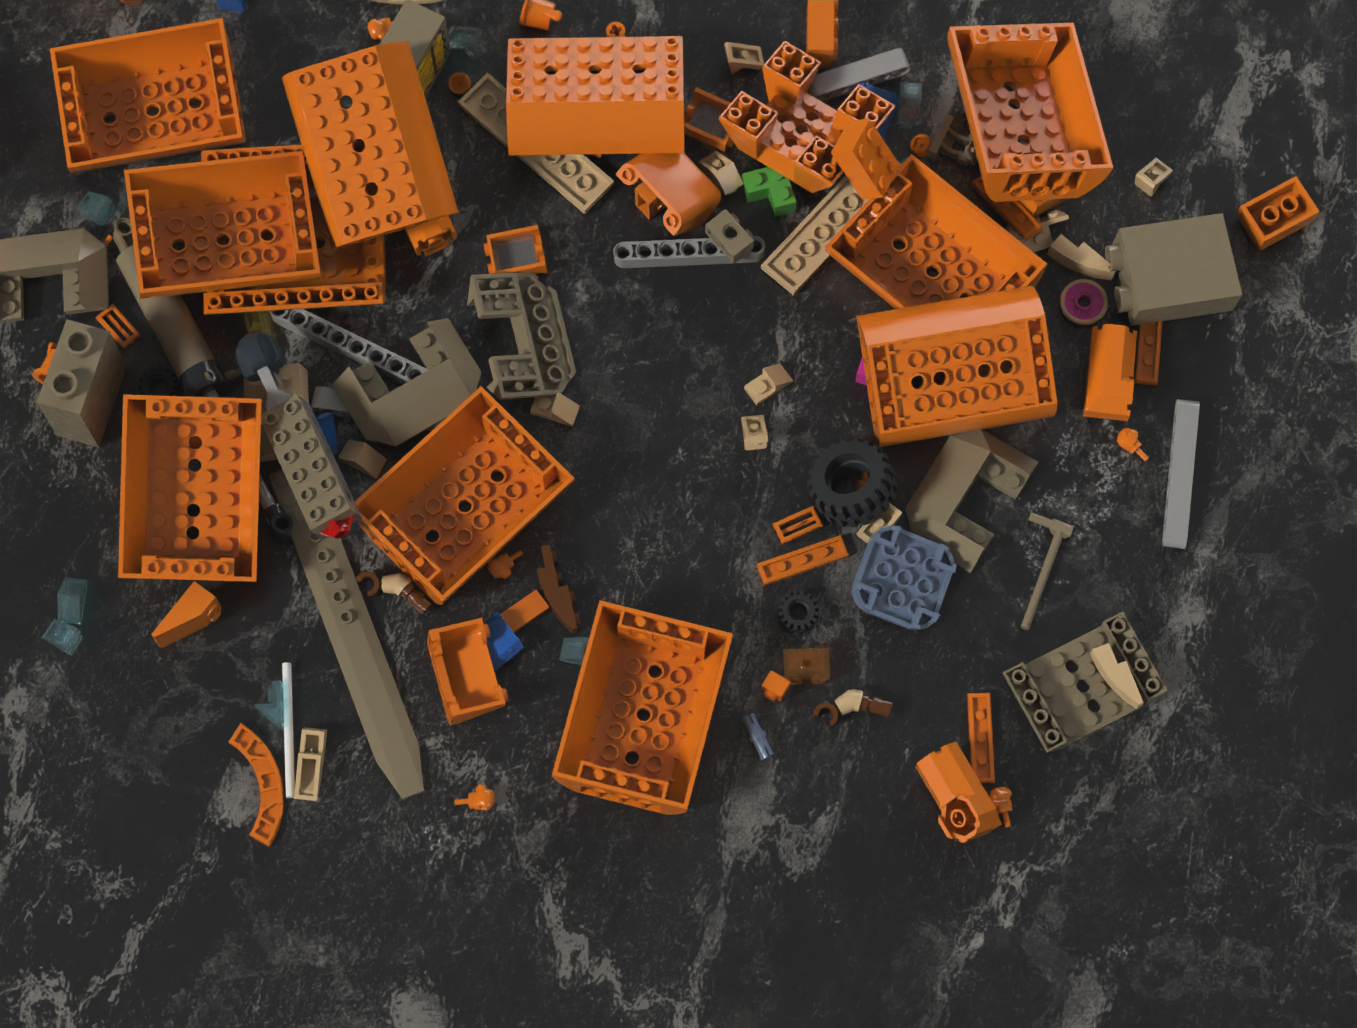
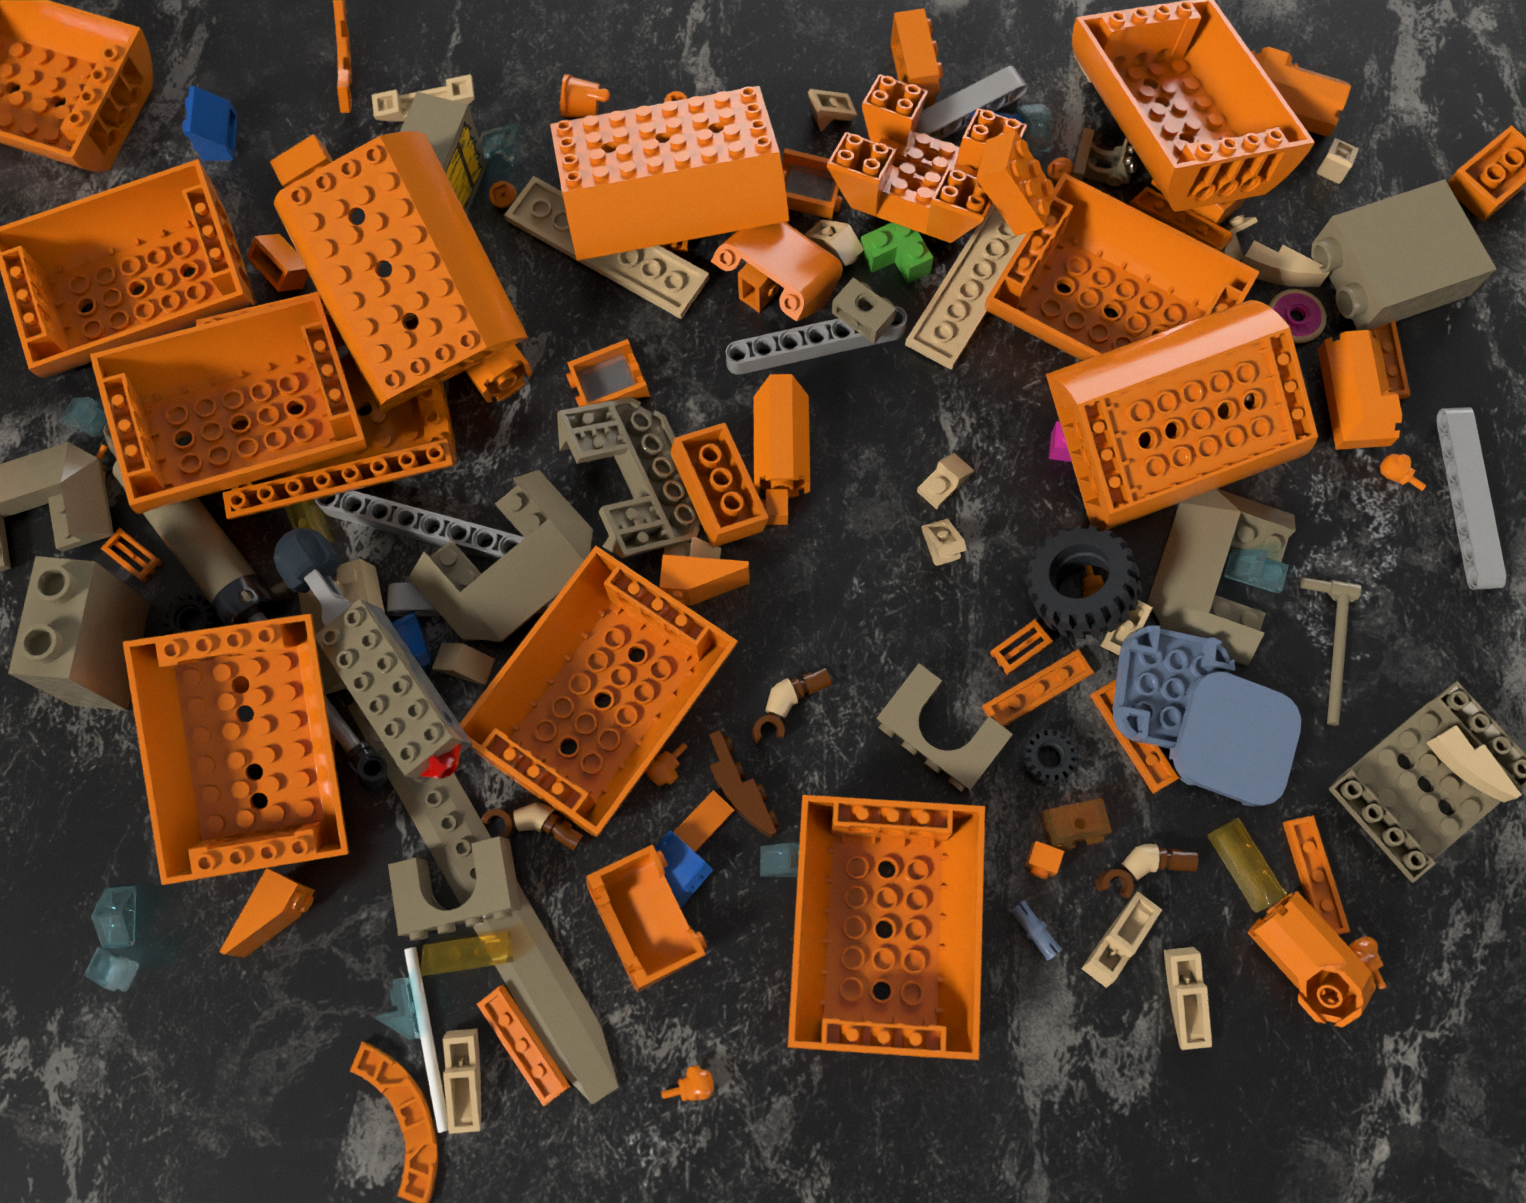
camera: 10 degrees left, 0 degrees up
none -> orange brick [246,234,309,292]
none -> orange brick [270,134,333,188]
none -> dark tan arch [388,836,522,941]
none -> clear yellow slope [421,932,514,976]
none -> orange tile [477,985,571,1106]
none -> orange slope [659,555,750,606]
none -> orange brick [670,423,769,548]
none -> reddish brown piece [751,668,832,744]
none -> orange brick [754,374,810,498]
none -> orange plate [760,489,788,525]
none -> dark tan arch [877,664,1013,792]
none -> tan slope [1081,891,1162,987]
none -> orange tile [1090,680,1179,794]
none -> tan slope [1164,947,1212,1050]
none -> sand blue tile [1169,672,1301,806]
none -> clear yellow slope [1208,818,1287,912]
none -> clear light blue slope [1224,549,1289,594]
none -> orange brick [1250,47,1351,137]

